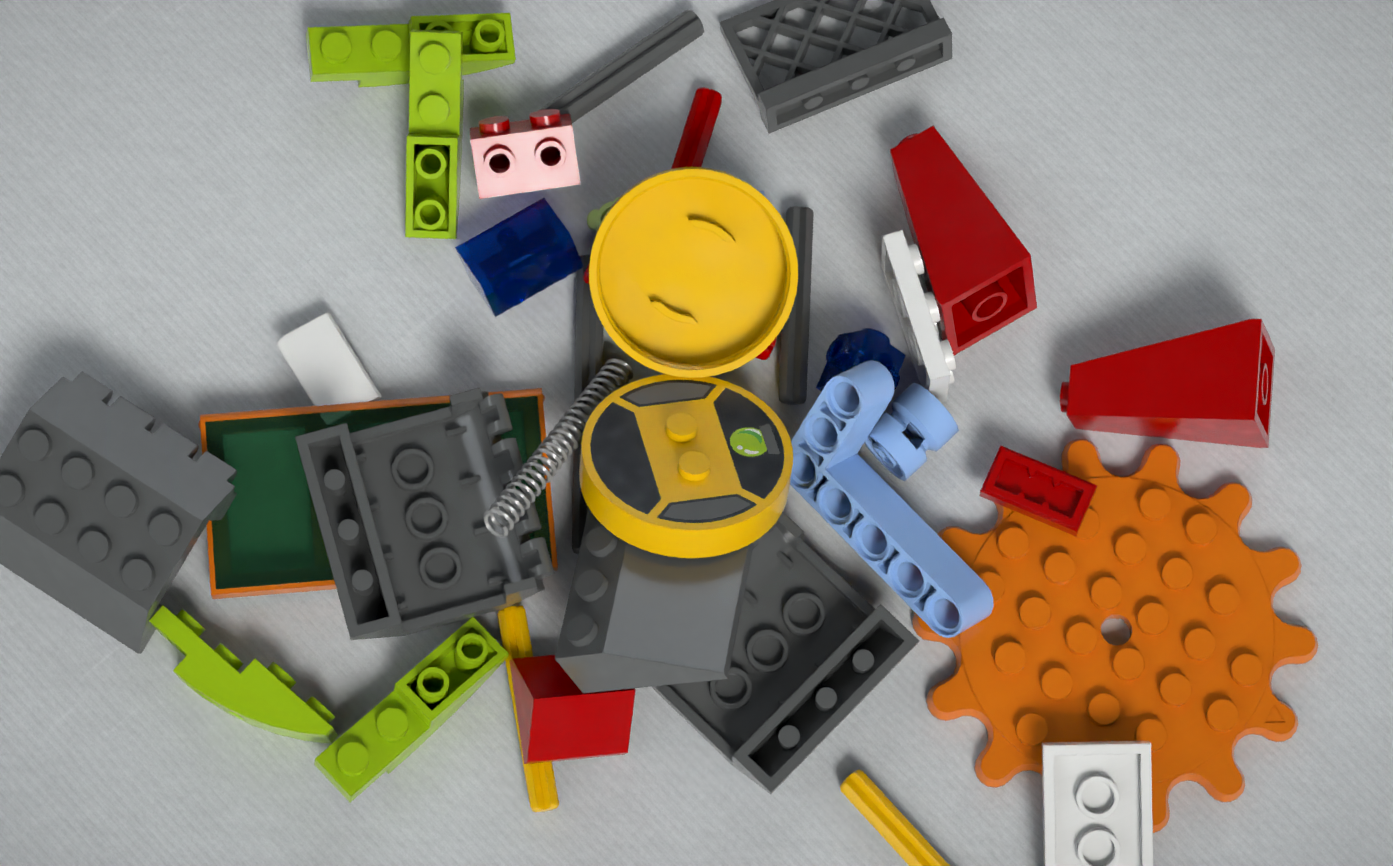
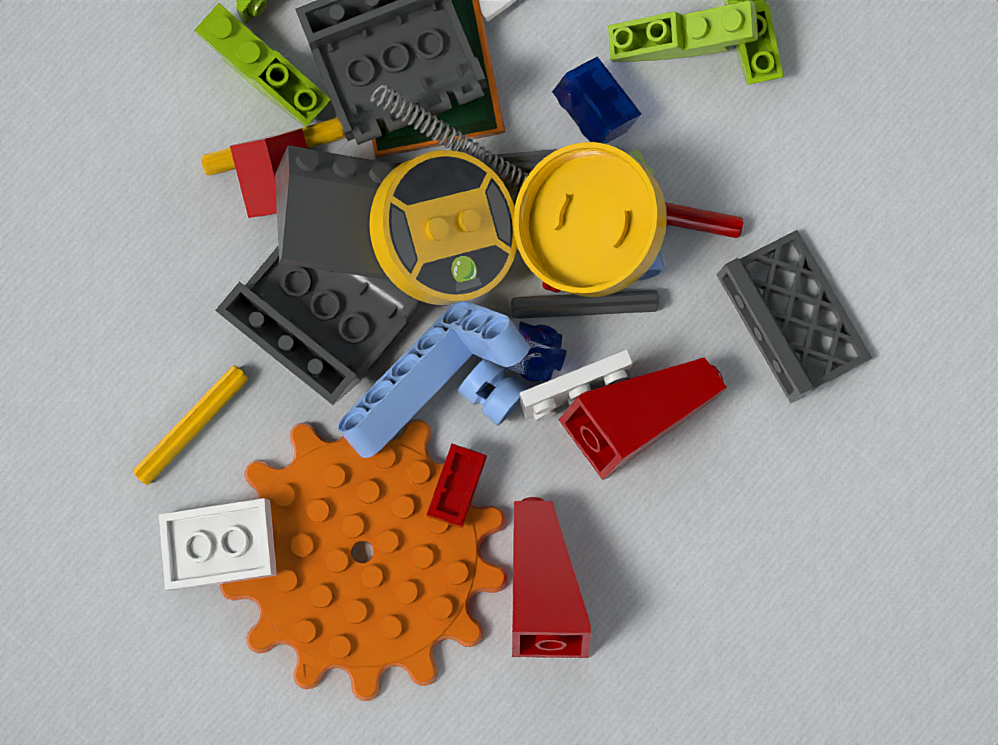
camera: 85 degrees right, 5 degrees up
brick [470,109,581,199] -> none
dark grey axle [538,9,704,123] -> none

